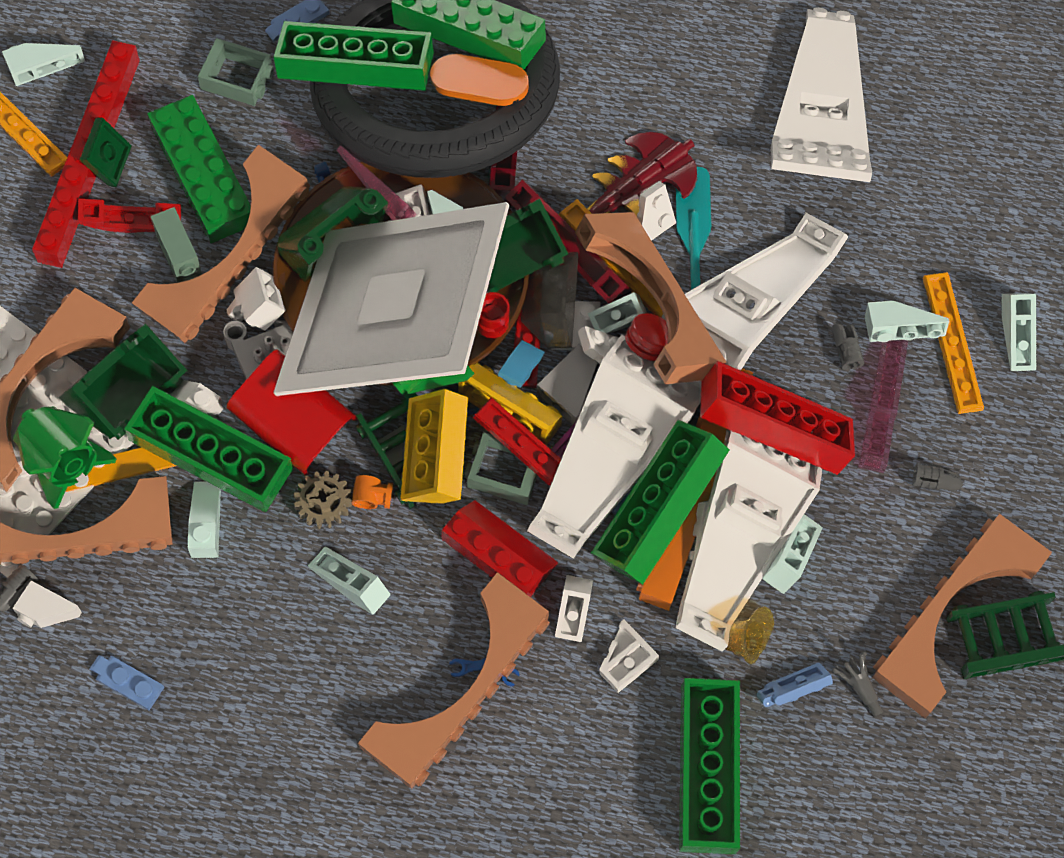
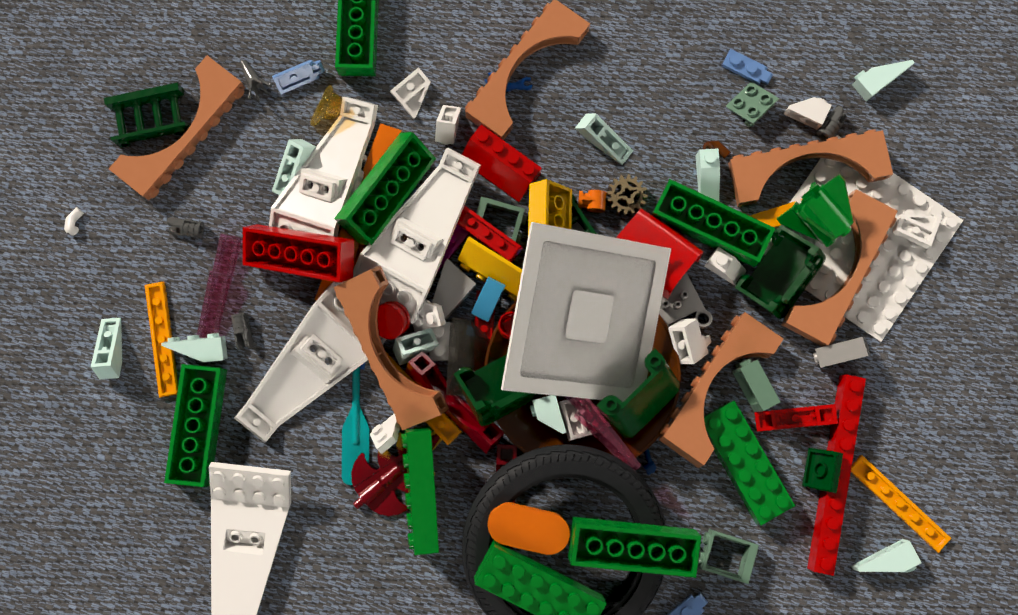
camera: 175 degrees left, 15 degrees up
none -> green brick [164,364,227,487]
none -> green brick [401,427,439,555]
none -> reddish brown arm [703,141,731,159]
none -> sand green hinge [726,82,779,127]
none -> light grey slope [813,337,871,368]

